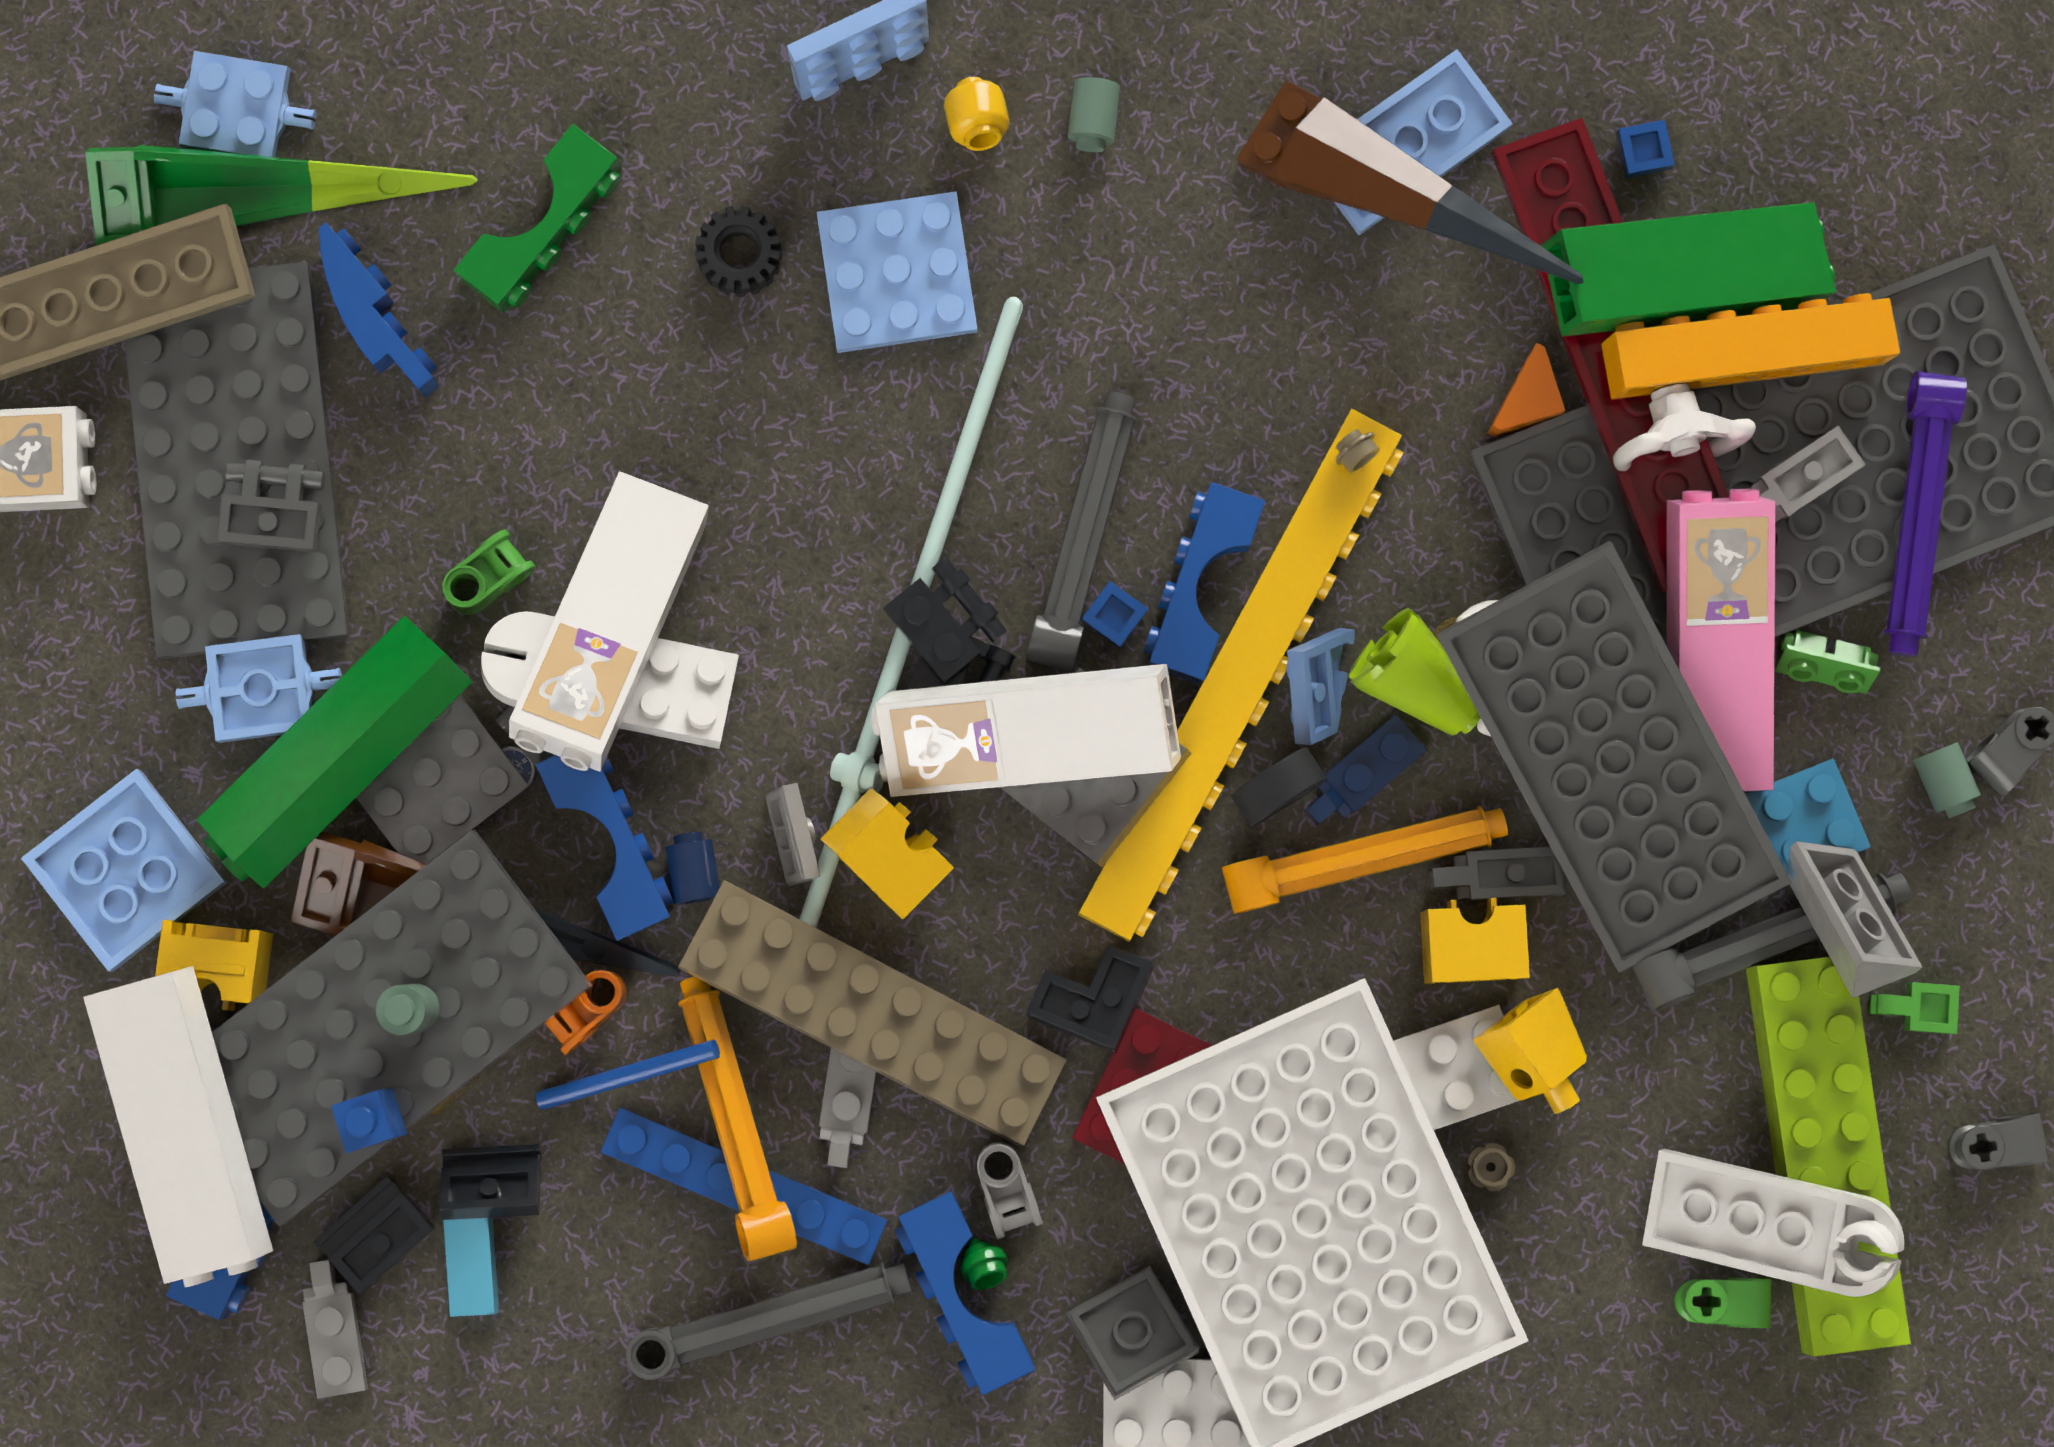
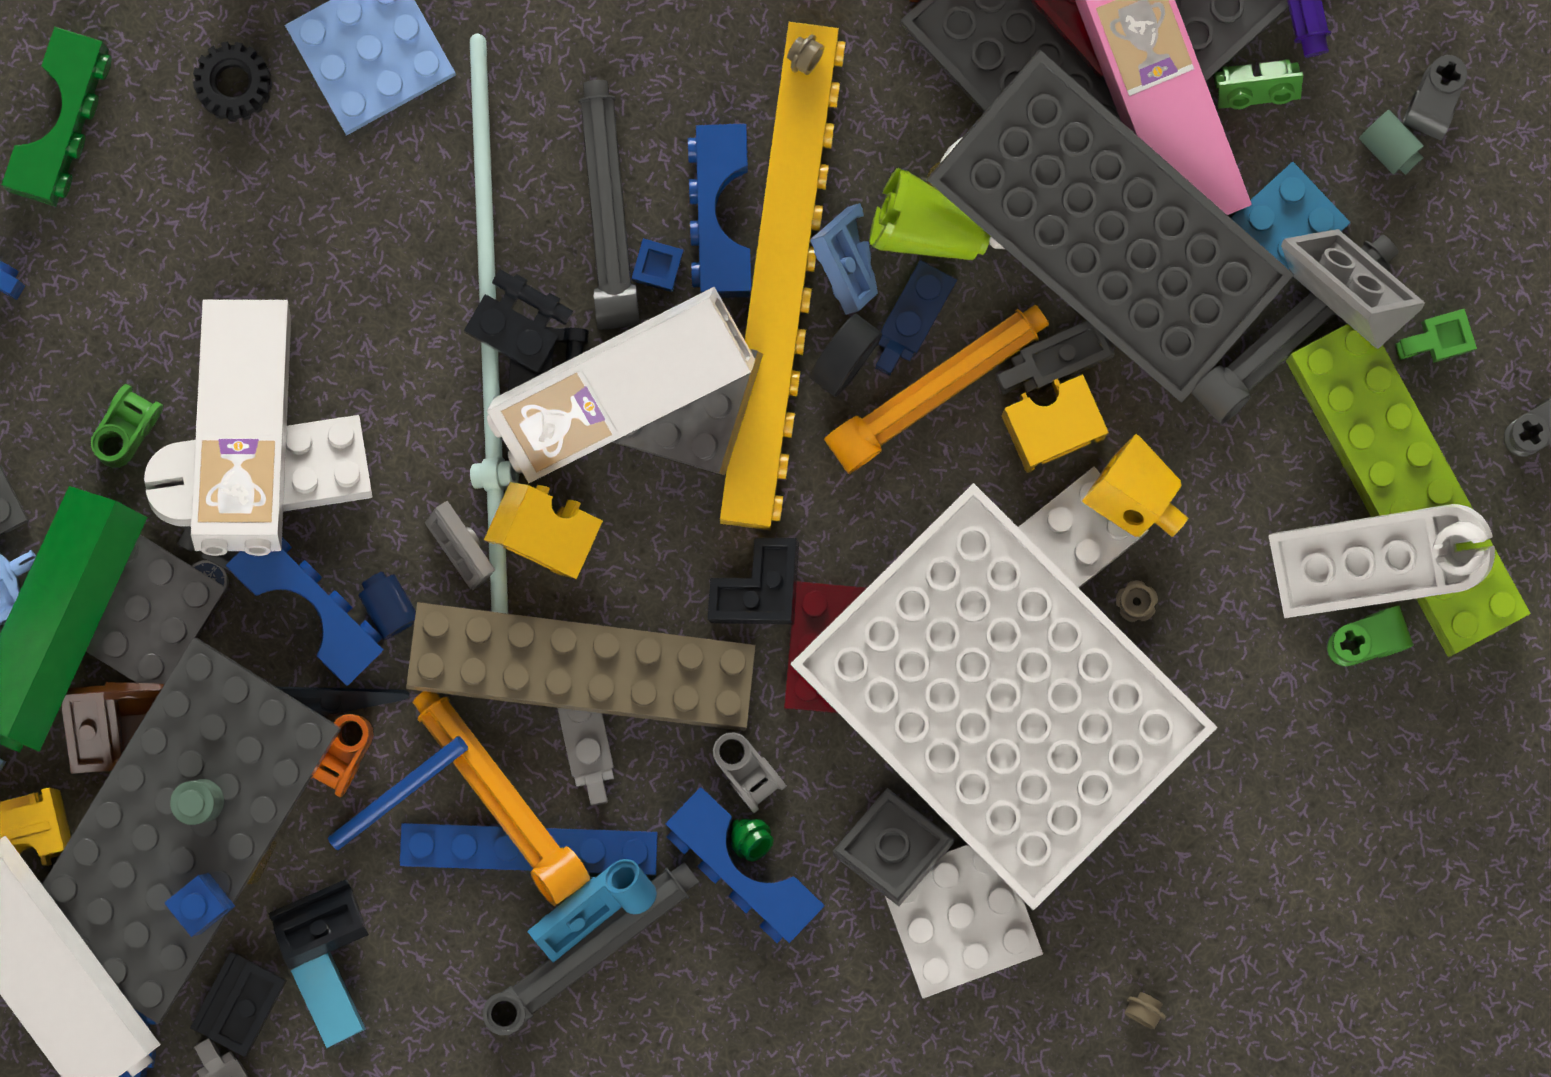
camera: 15 degrees left, 0 degrees up
none -> dark azure plate [527,859,657,963]

